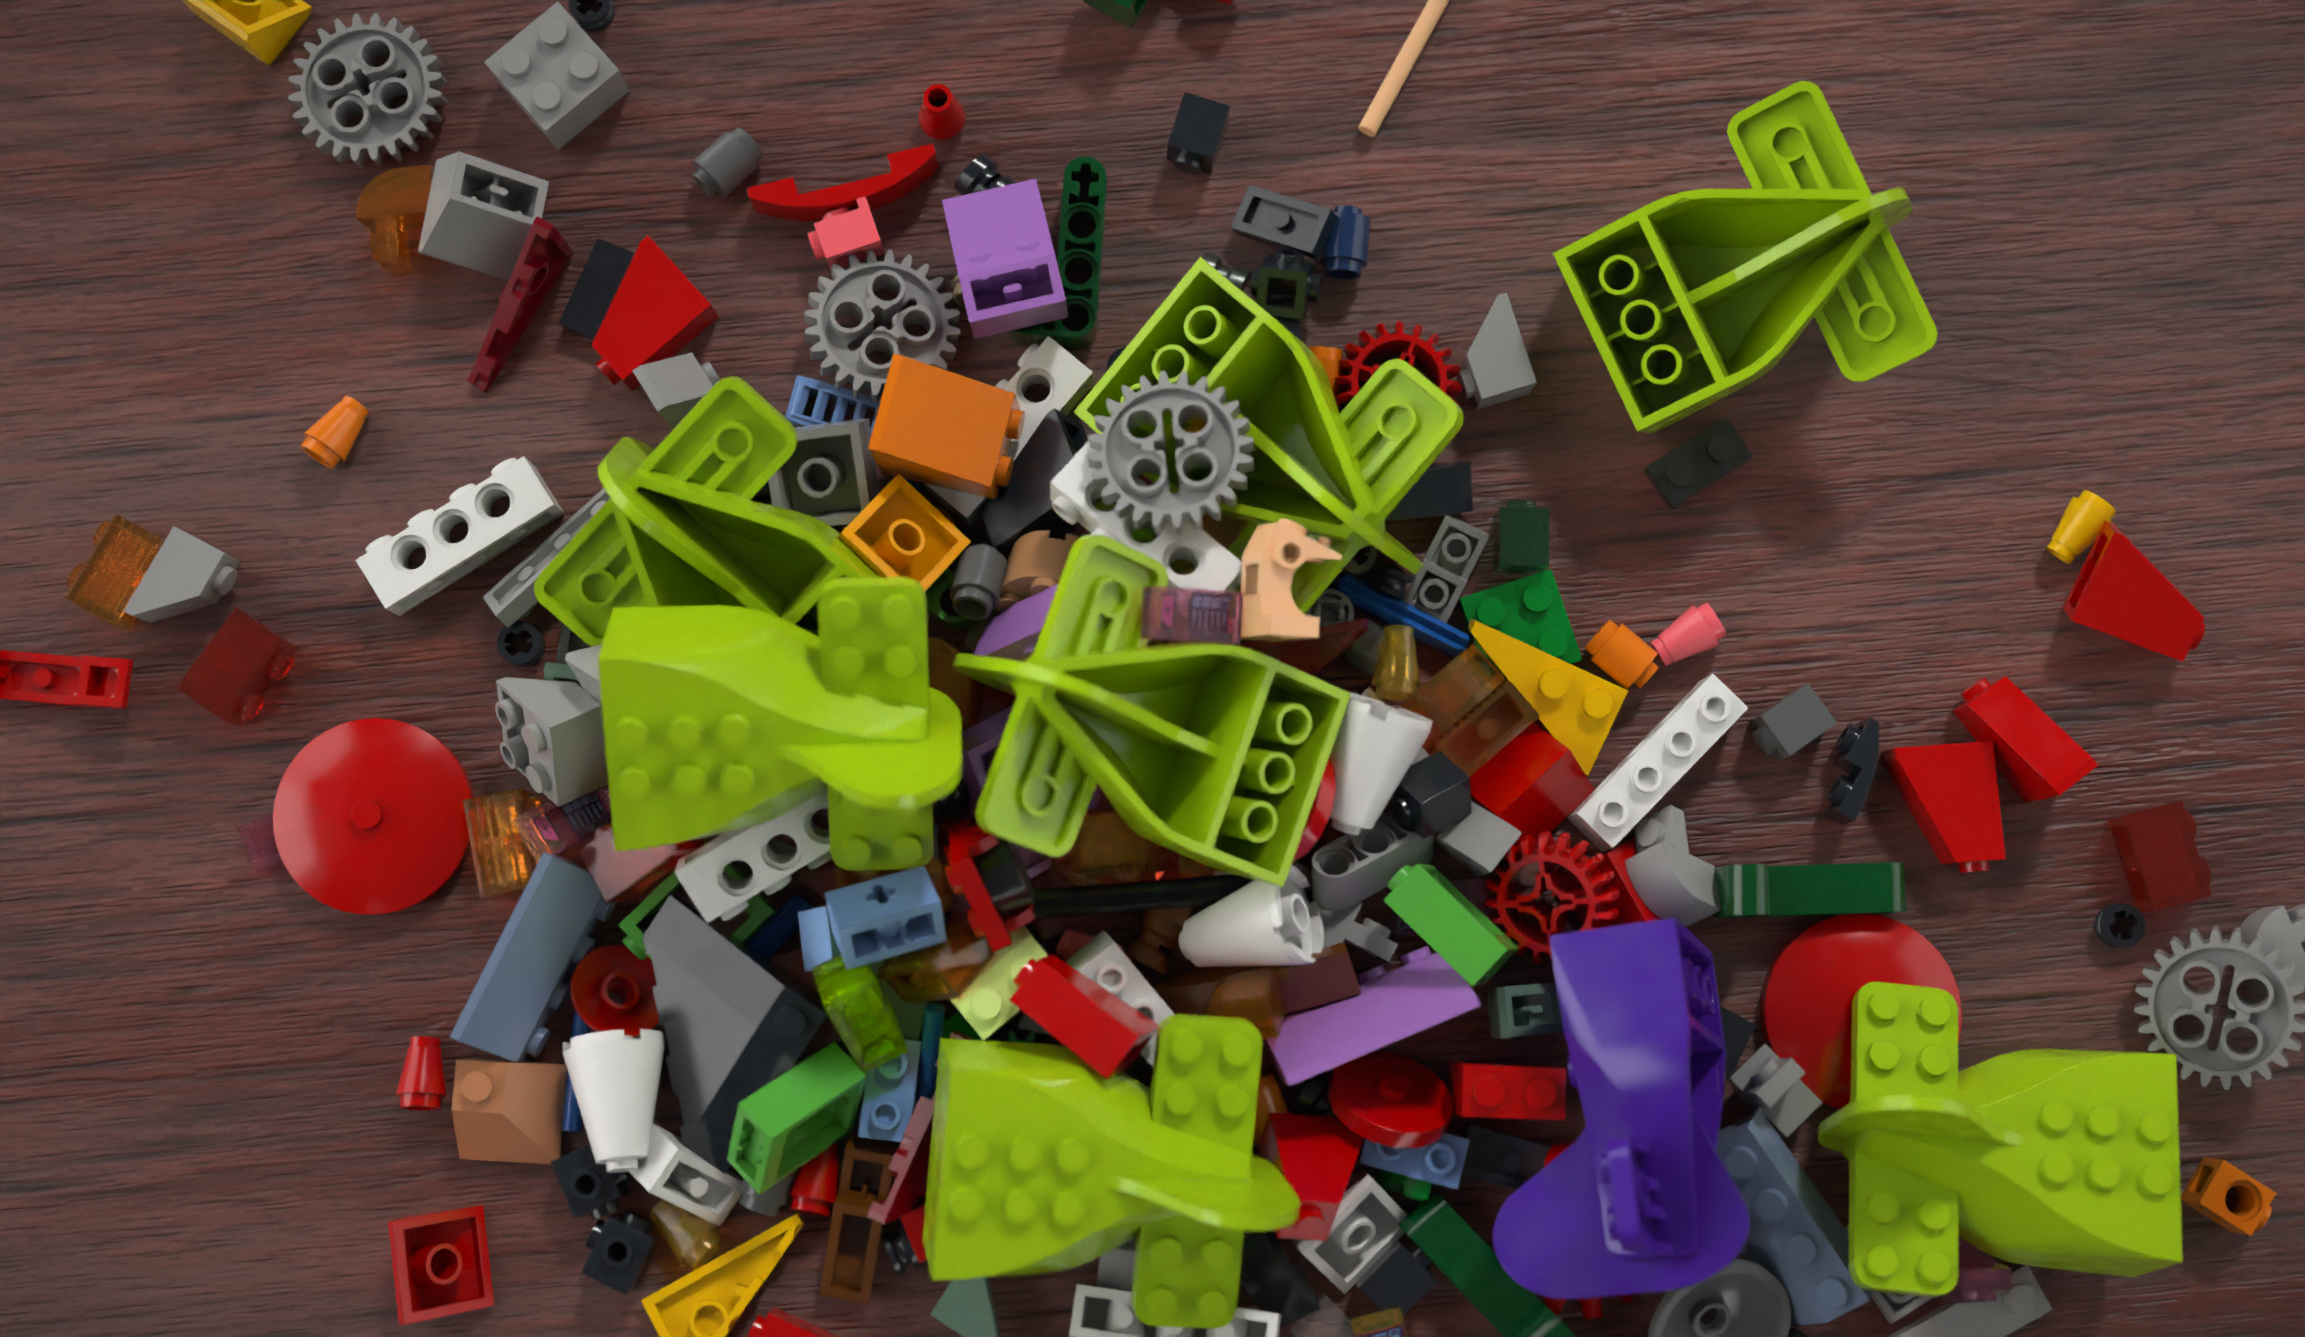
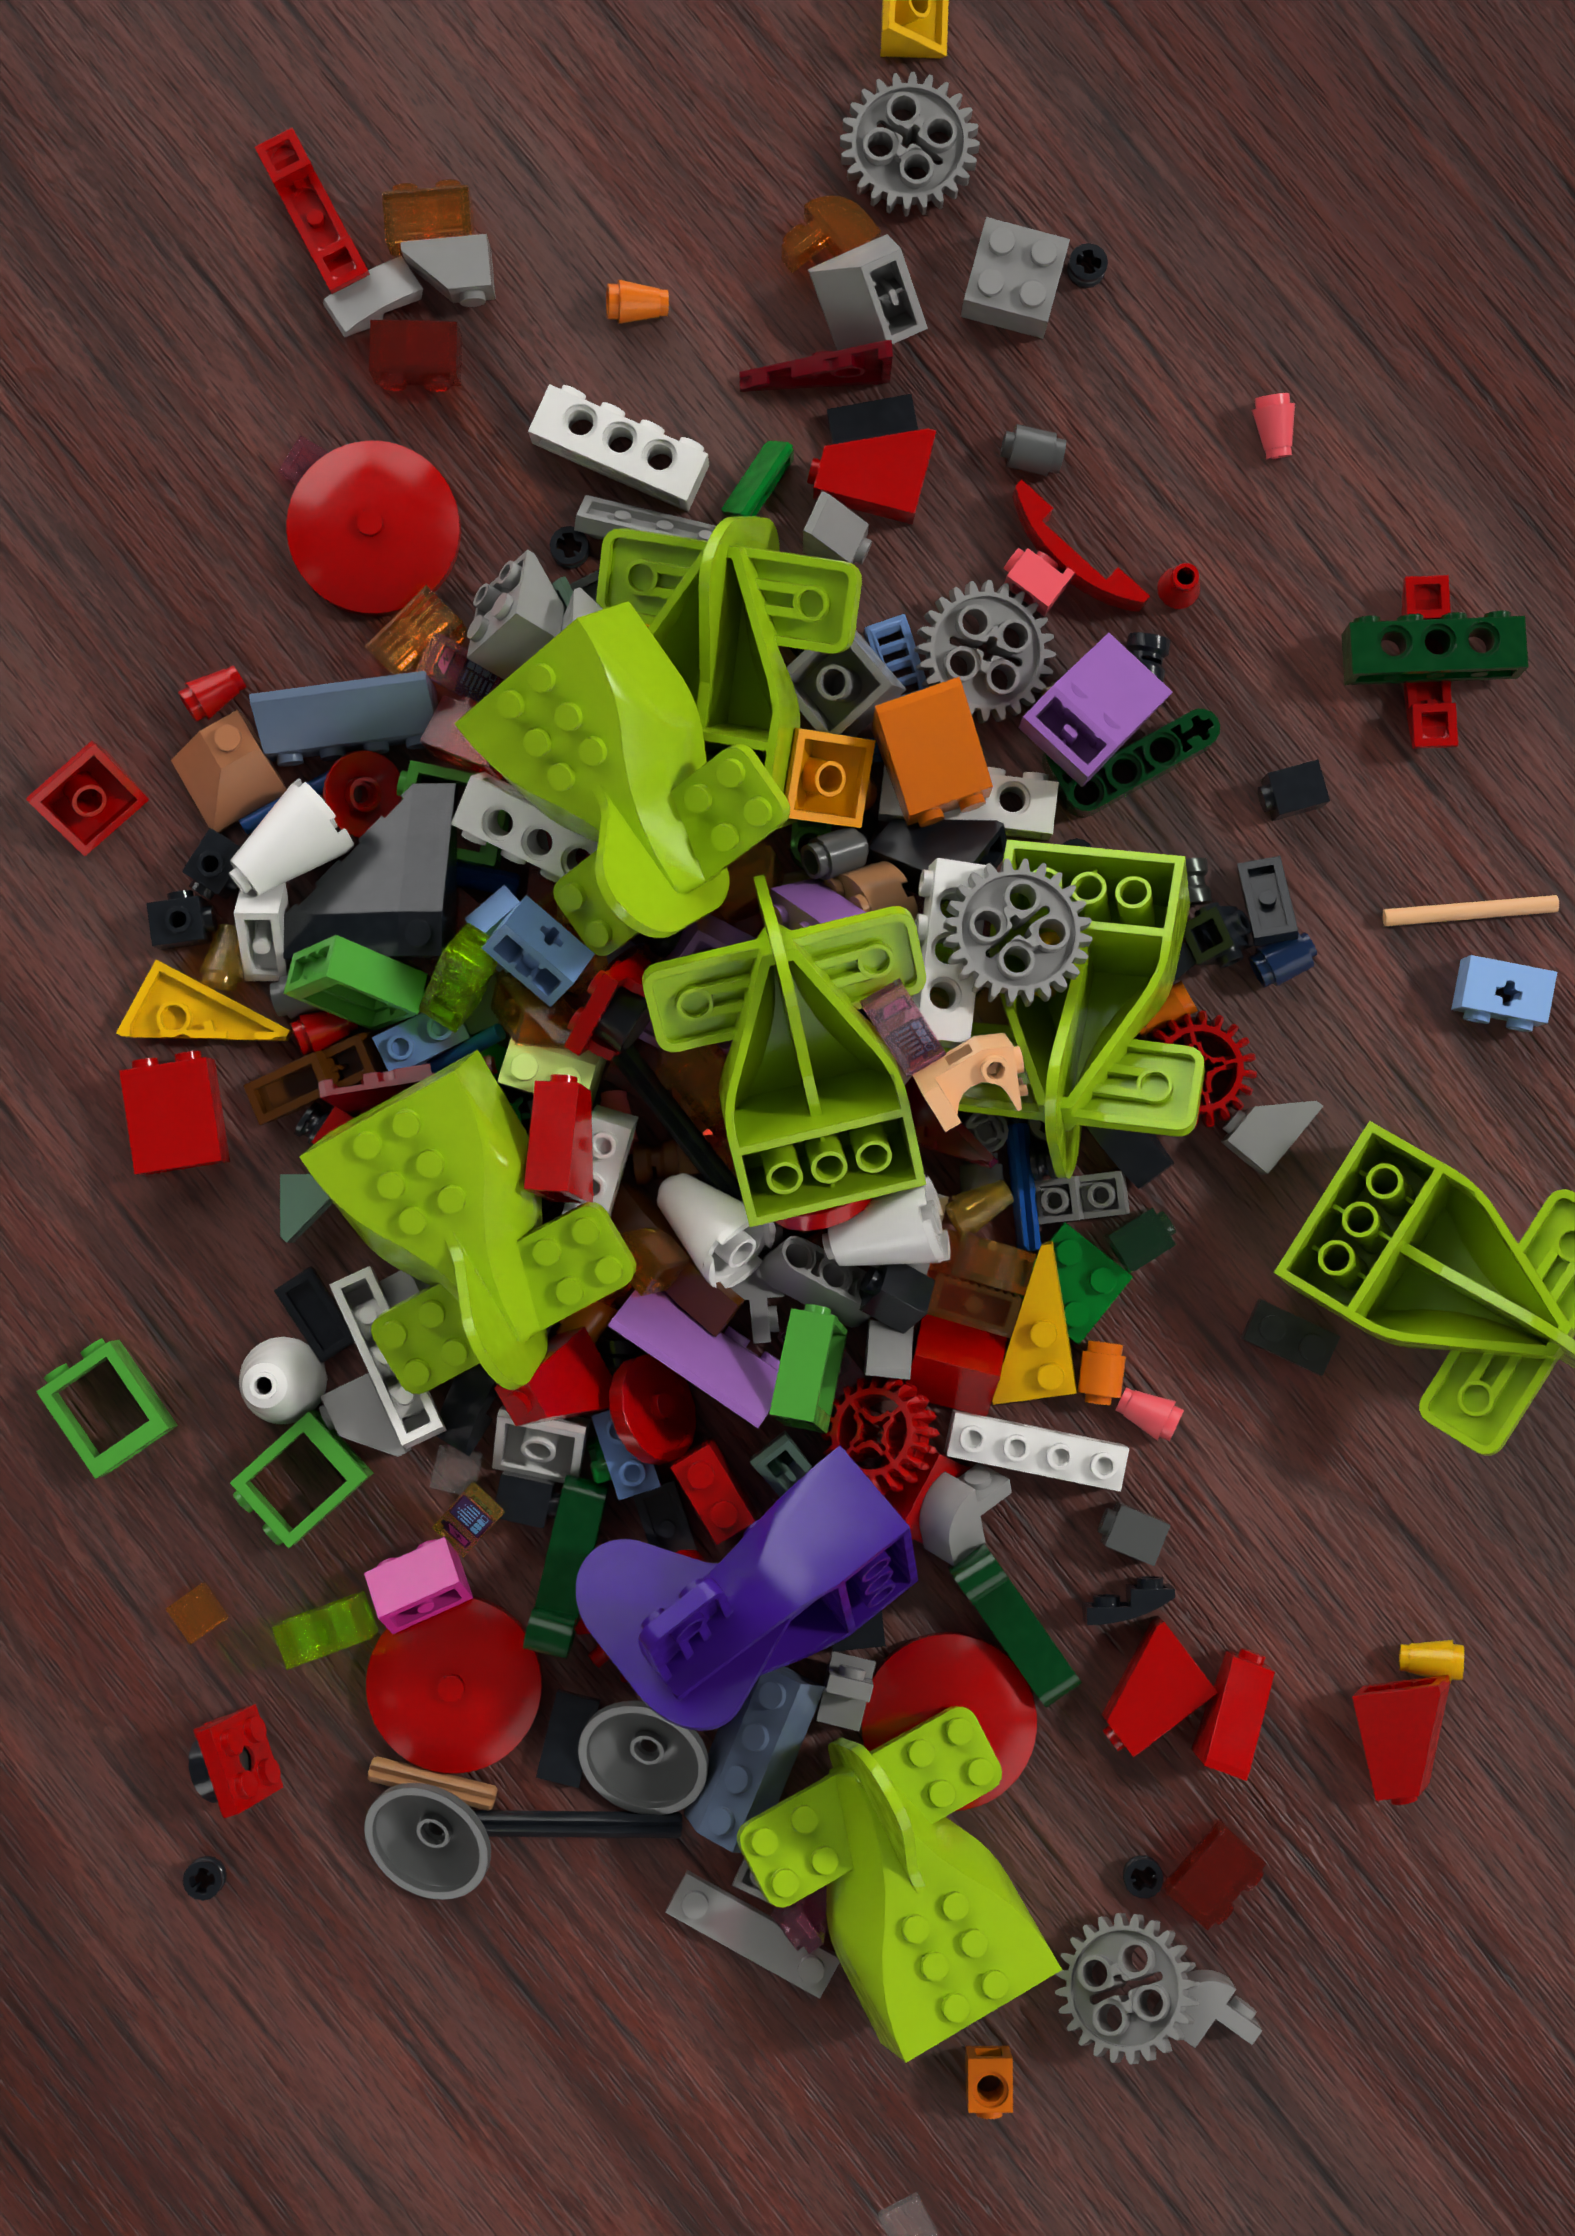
camera: 60 degrees right, 5 degrees up
none -> light grey slope [323,256,423,338]
none -> green slope [722,441,794,517]
none -> light blue brick [1451,955,1557,1032]

